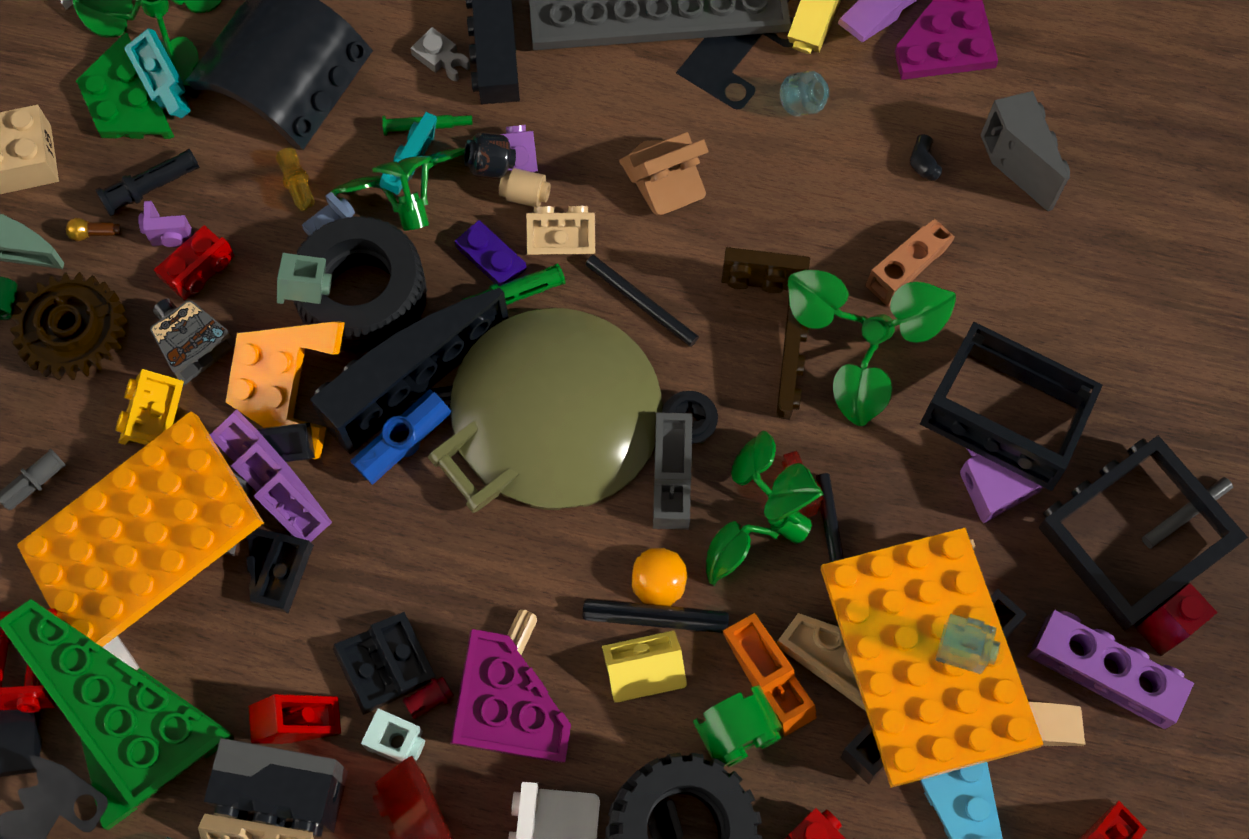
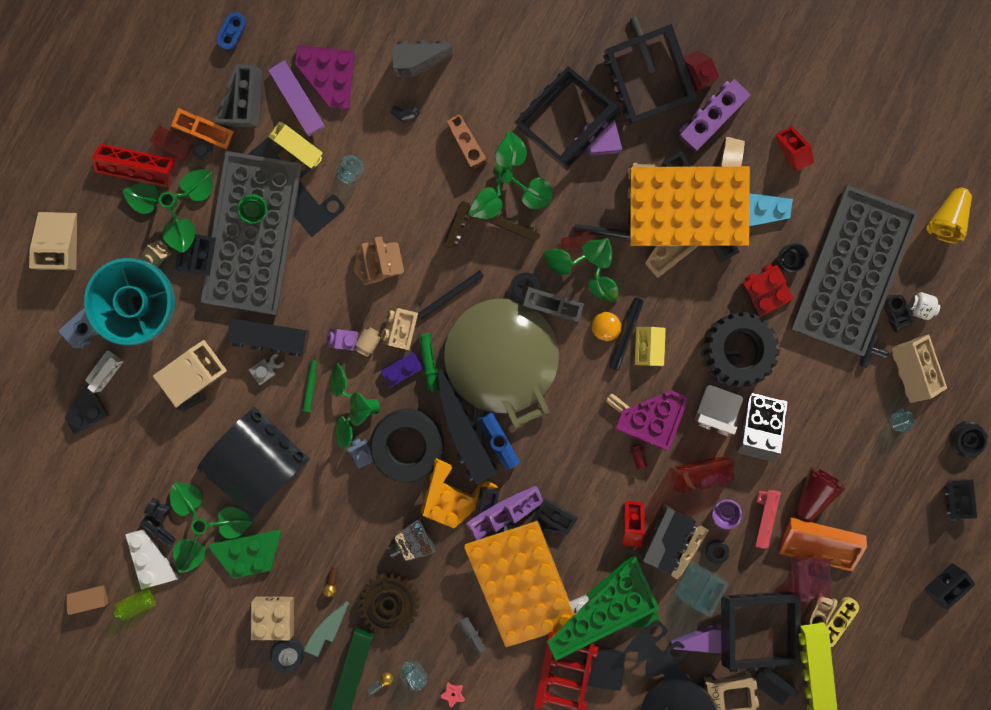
camera: 80 degrees left, 20 degrees up
black pin [95,149,200,217] -> none
yellow bracket [115,369,184,445] -> none
teal hinge [124,28,191,119] -> none
medium lavender bracket [138,201,193,247] -> none
red bracket [154,225,235,301] -> none
clear yellow axle [275,148,315,211] -> none
sand green brick [277,253,332,304] -> none
black slope [333,612,436,715] -> none
light aqua brick [361,708,425,767] -> none
teal hinge [380,112,437,195] -> none
black head [464,132,516,179] -> none
green brick [693,685,782,768] -> none
orange slope [723,613,817,737] -> none
clear light blue brick [935,614,1000,674] -> none

